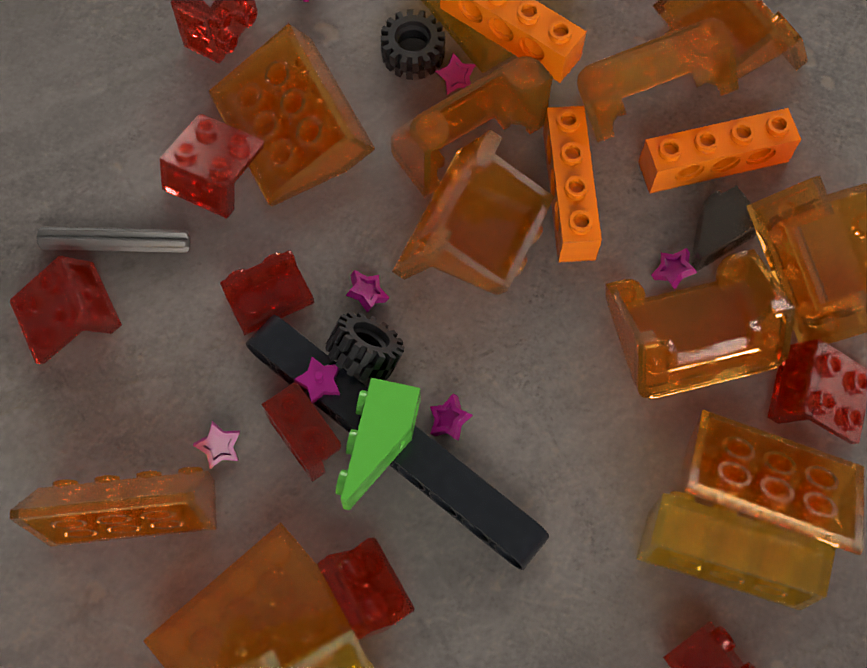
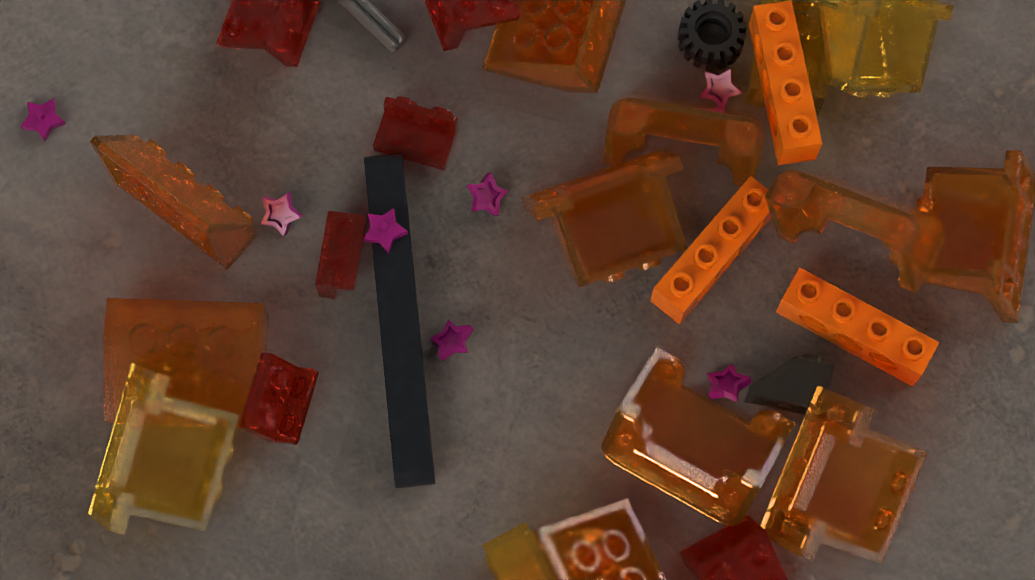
camera: 45 degrees right, 5 degrees up
black tyre [325,312,405,382] -> none
bright green slope [336,378,421,510] -> none

